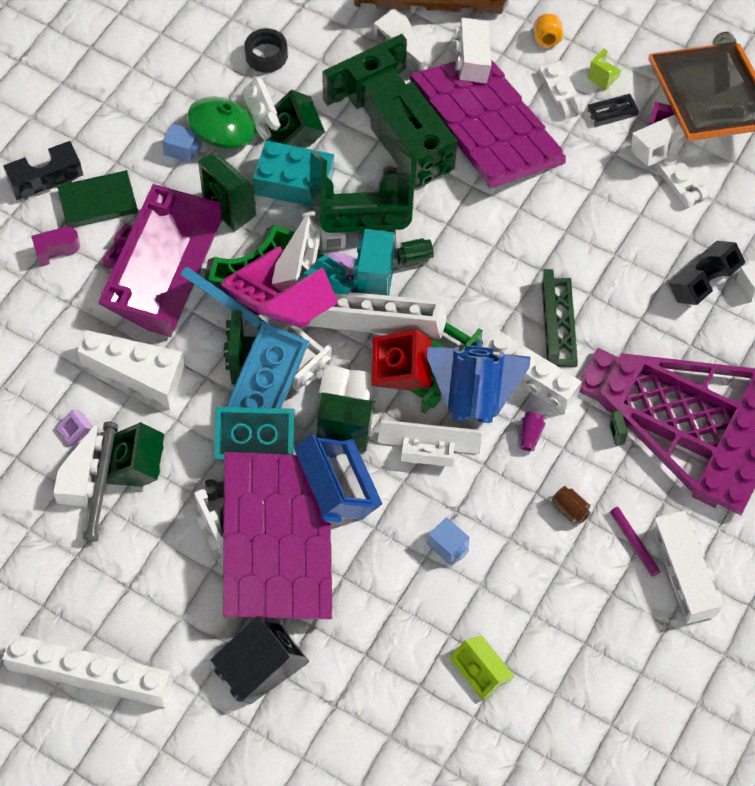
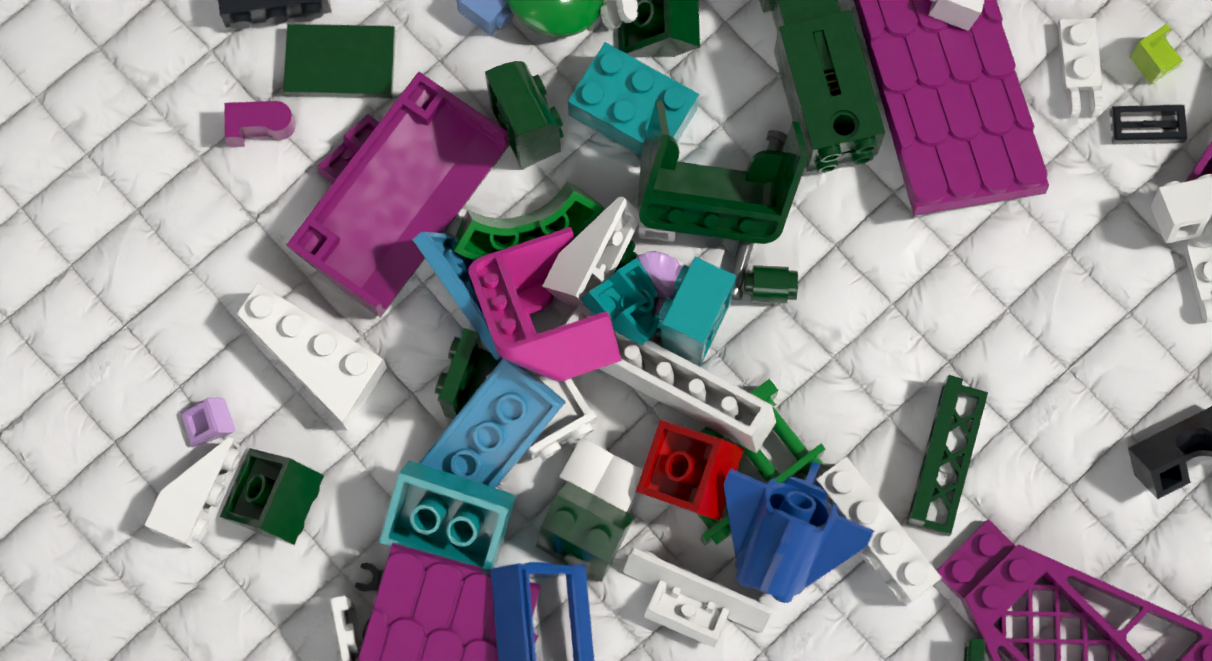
camera: 20 degrees right, 15 degrees up
dark grey bar [83,421,119,542] -> none
magenta cone [520,412,546,452] -> none

